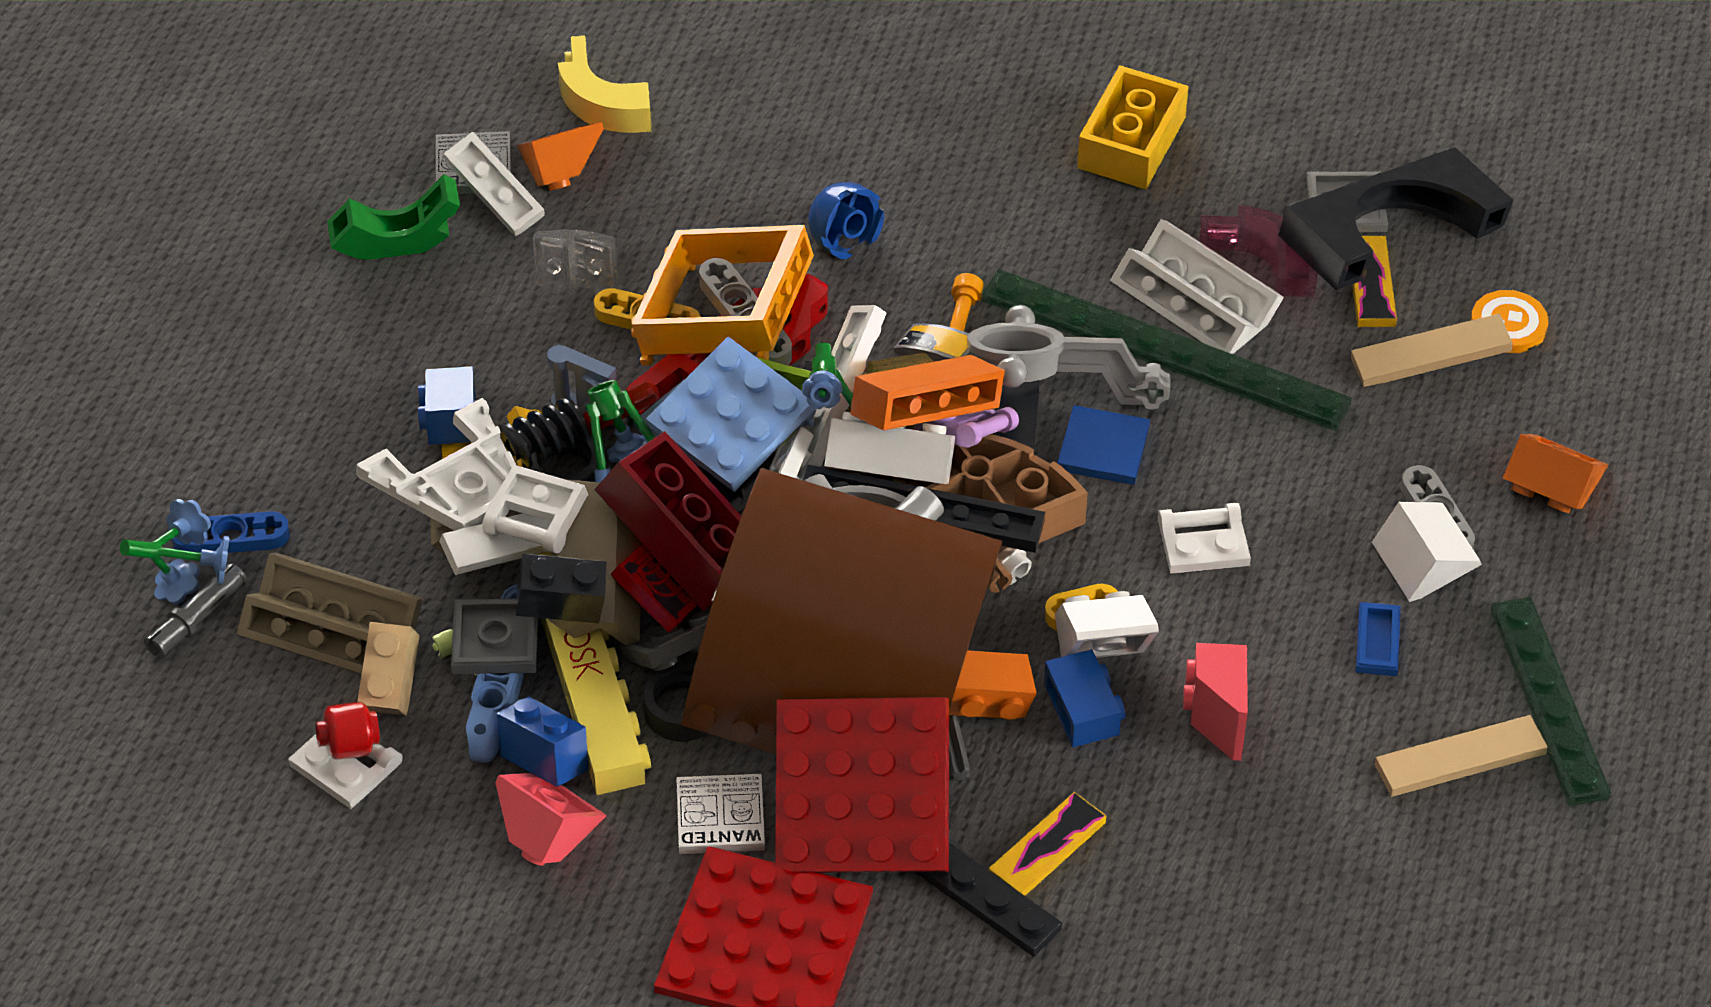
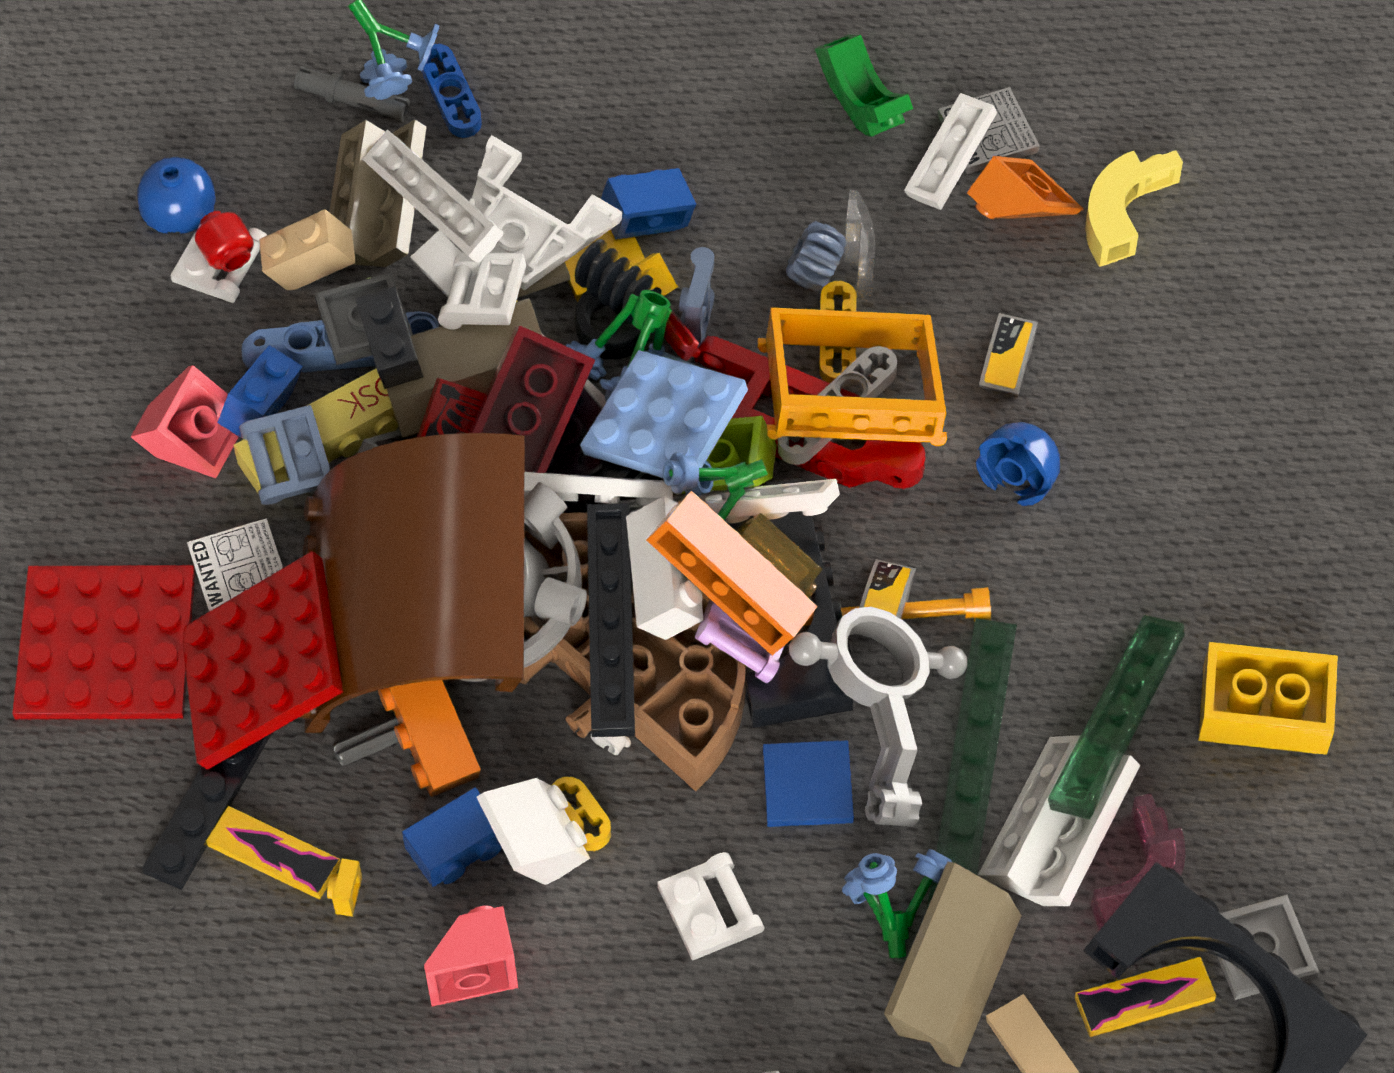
camera: 75 degrees right, 10 degrees up
none -> blue cylinder [137,157,216,234]
none -> sand blue plate [239,405,330,505]
none -> yellow plate [327,858,362,917]
none -> white plate [362,129,504,264]
none -> sand blue gear [786,221,846,292]
none -> plant [842,849,952,958]
none -> dark tan slope [884,862,1022,1067]
none -> slope [979,313,1038,396]
none -> clear green plate [1048,615,1185,820]

